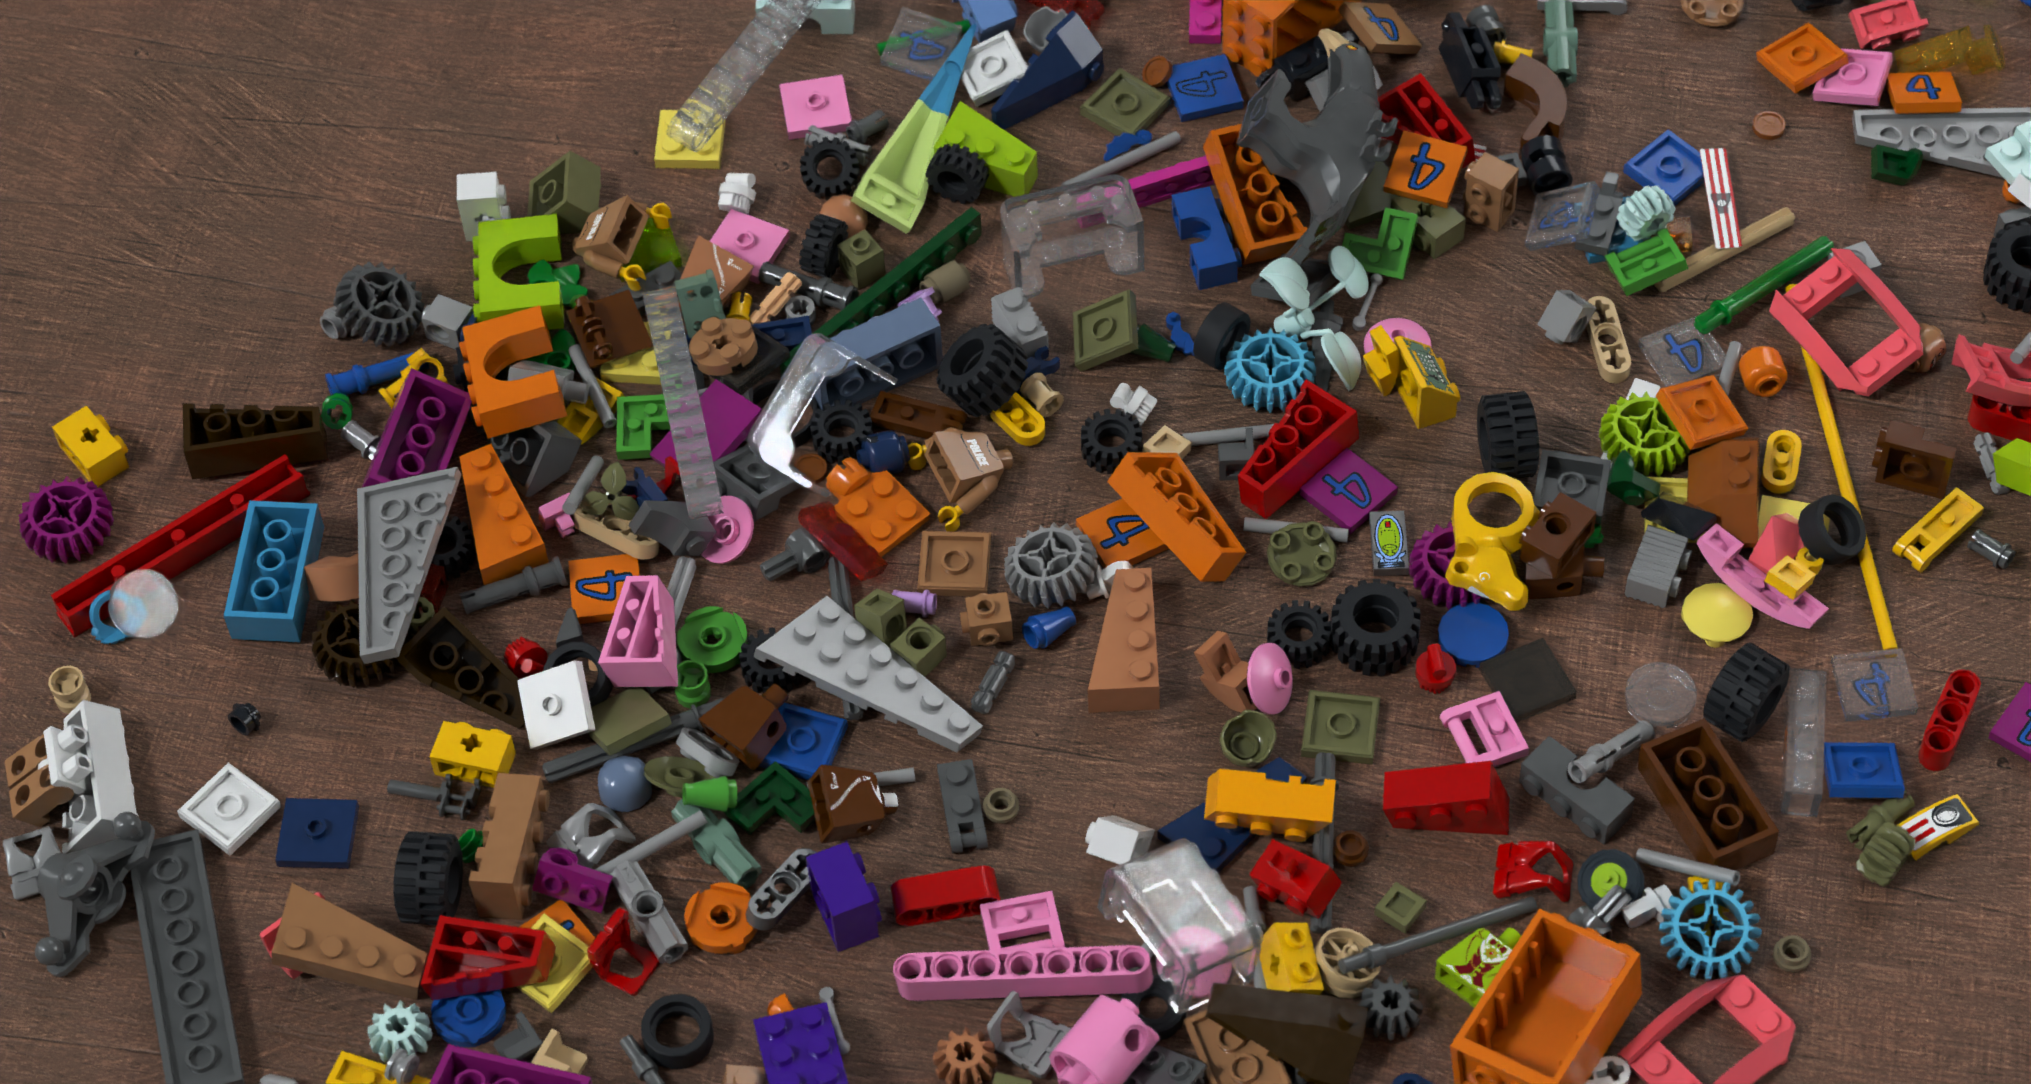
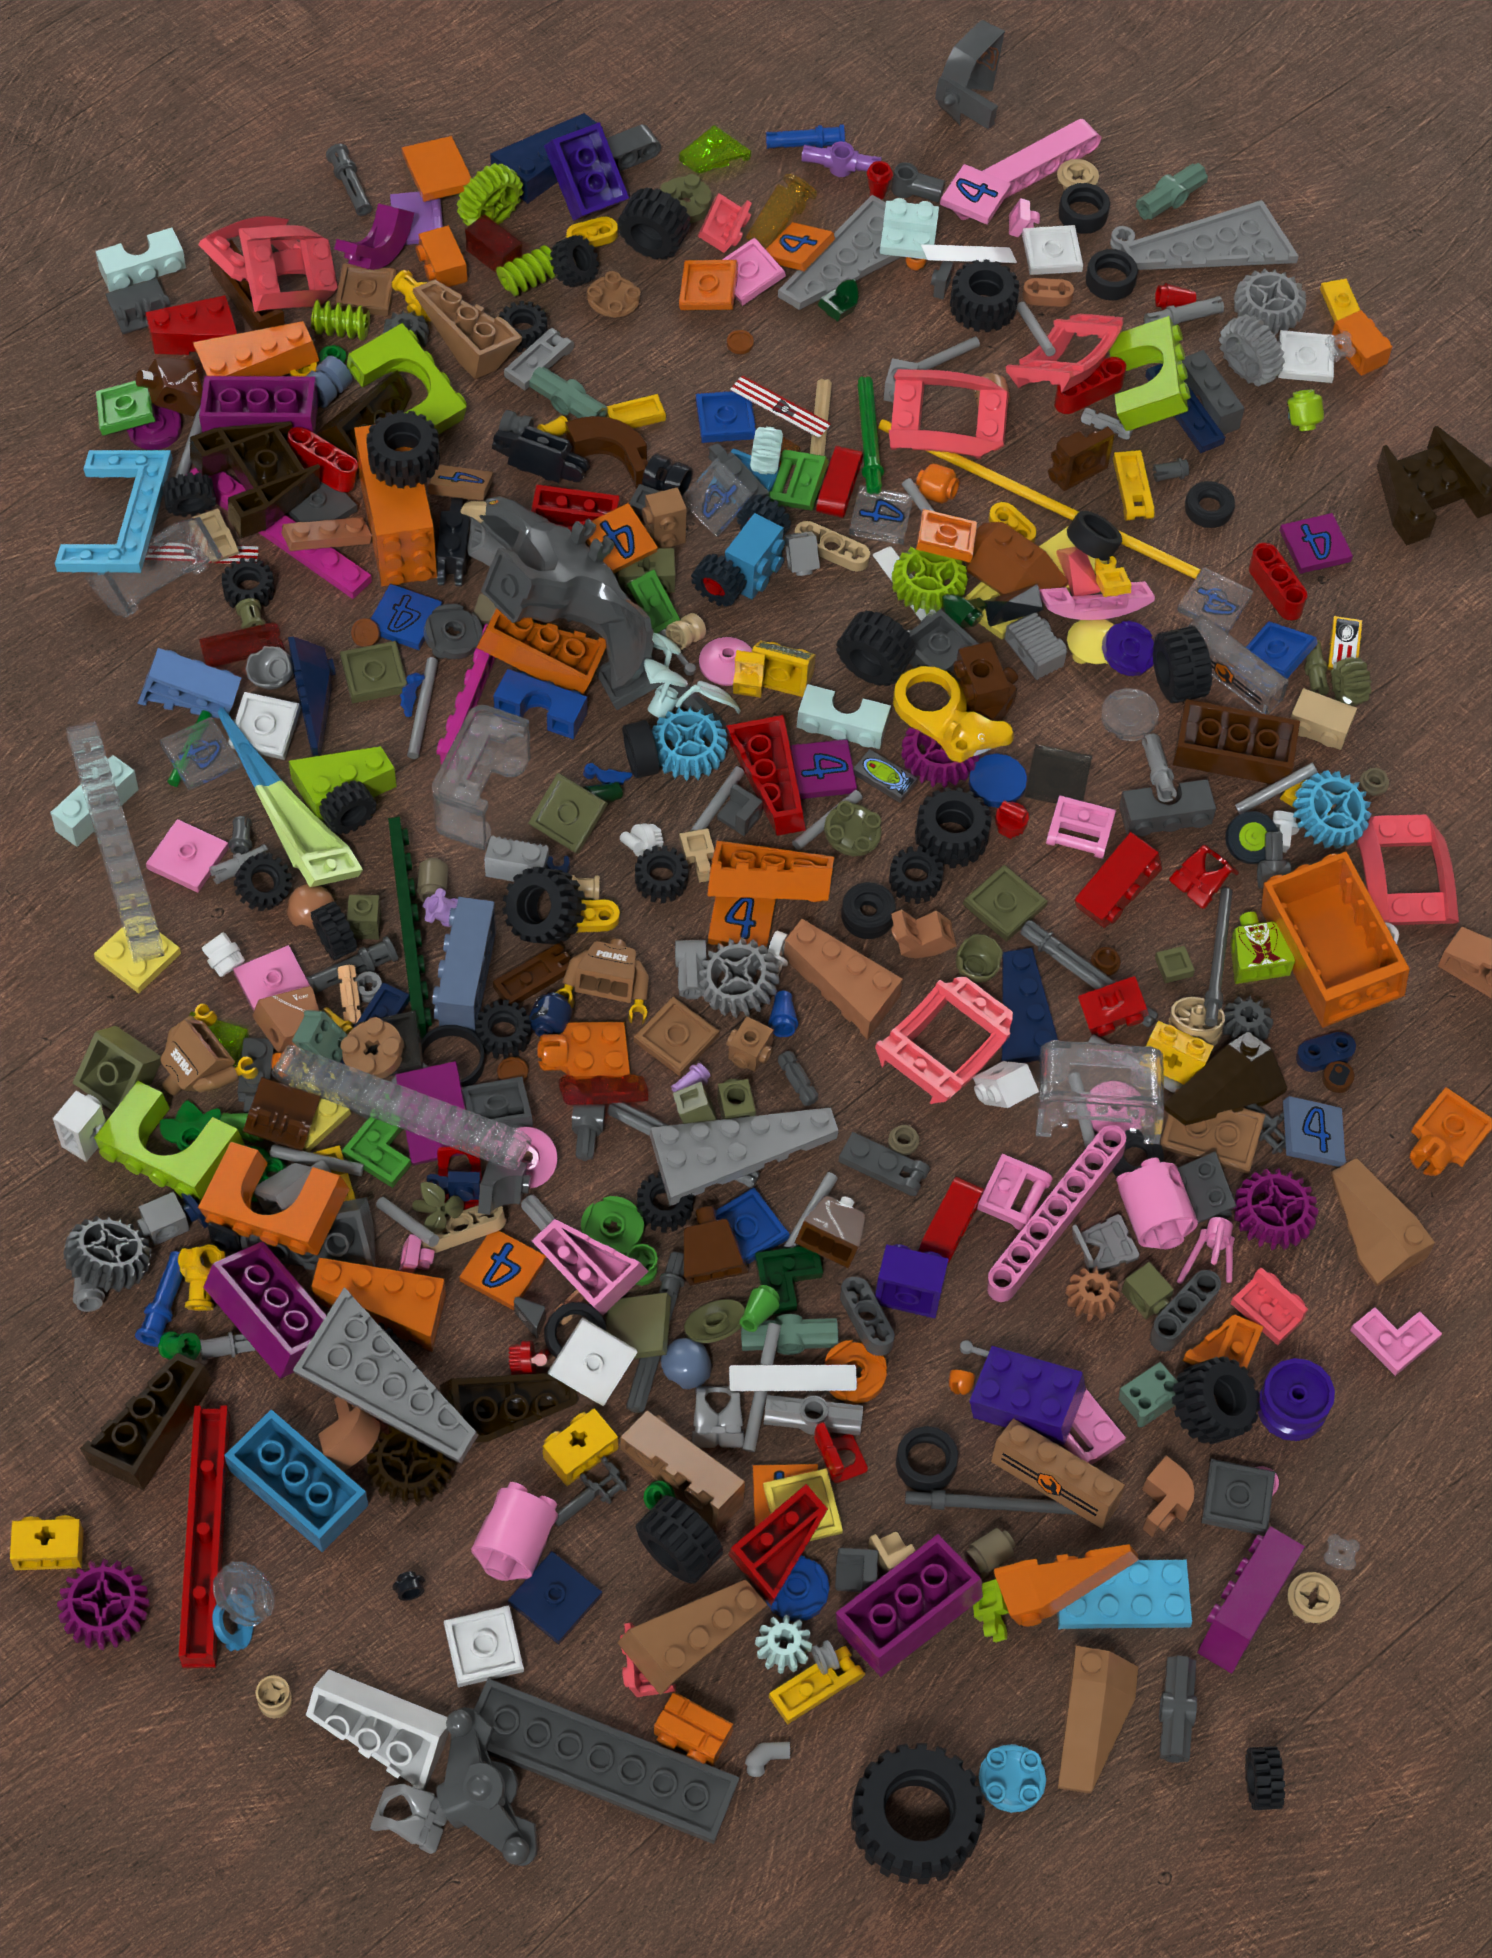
camera: 60 degrees left, 5 degrees up
hips [5,724,93,828] -> none
dark grey pin [459,556,568,614] -> none
magenta plate [532,848,613,913] -> none
light grey plate [676,728,739,778] -> none
clear windscreen [747,333,898,498] -> none
light orange wedge [1204,769,1336,842] -> none
bright pink dish [1247,643,1293,715] -> none
none -> dark grey plate [424,604,482,659]
none -> bright pink cylinder [471,1482,558,1581]
none -> yellow tile [606,394,666,428]
none -> orange brick [654,1692,733,1767]
none -> tan wheel [666,613,706,650]
none -> light grey piece [675,940,706,999]
none -> brick [691,494,791,607]
none -> white sticker [729,1365,857,1391]
none -> light aqua arch [797,684,891,749]
none -> red beam [816,445,863,518]
none -> black tyre [841,882,896,939]
none -> coral wedge [875,977,1013,1104]
none -> light grey piece [917,336,980,370]
none -> dark purple tile [1102,621,1154,676]
none -> black tyre [1185,481,1235,528]
none -> tan brick [1290,688,1357,750]

